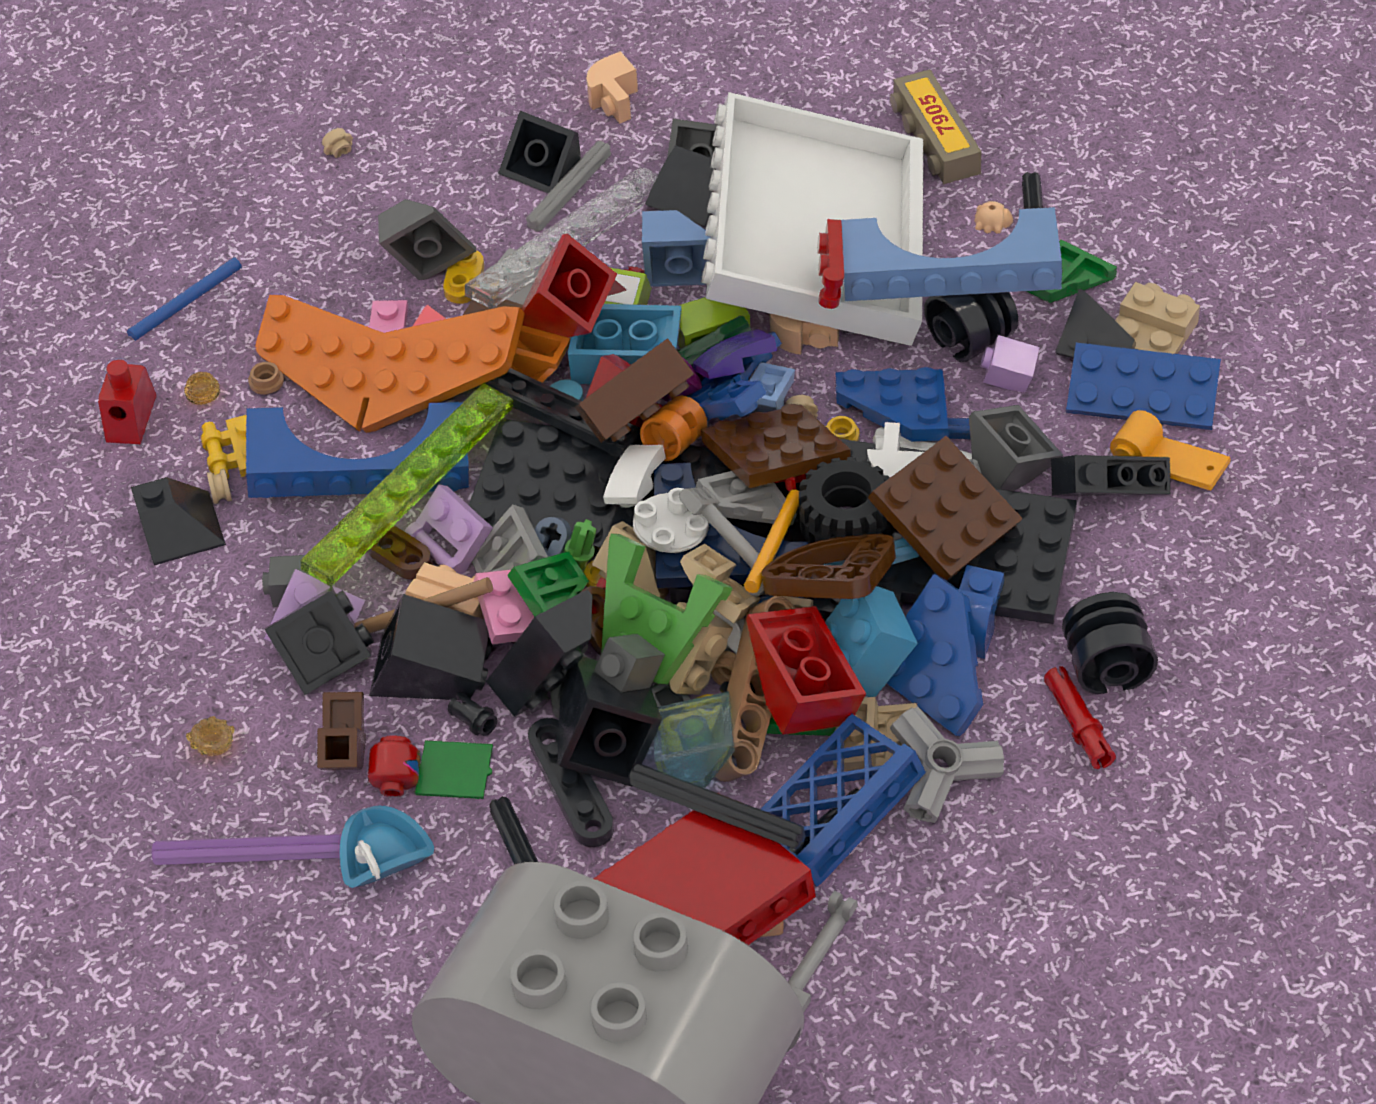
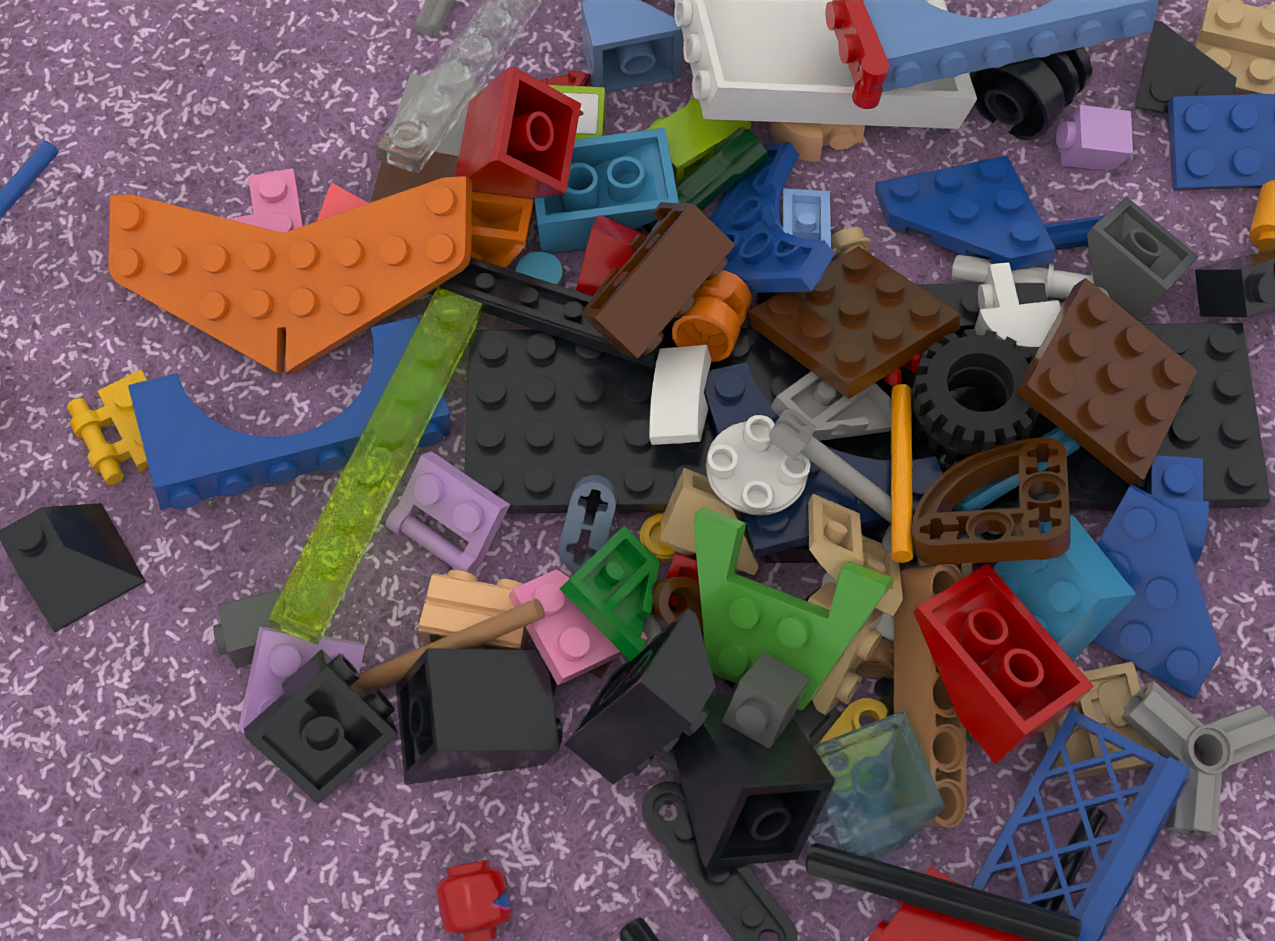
camera: 15 degrees left, 15 degrees up
clear yellow plate [184,372,220,405] -> none
clear yellow animal [186,716,235,756] -> none
tan bush [207,469,232,504] -> none
medium nougat plate [248,362,284,394] -> none
reddish brown brick [317,692,366,770] -> none
reddish brown plate [366,524,432,580] -> none
dark grey slope [378,199,476,280] -> none
green piece [415,740,493,799] -> none
yellow plate [443,250,485,304] -> none
black pin [448,692,497,736] -> none
light grey wing [472,504,548,573] -> none
bright green axle [564,519,596,571] -> none
dark purple slope [693,329,777,379] -> none
yellow plate [825,416,860,441] -> none

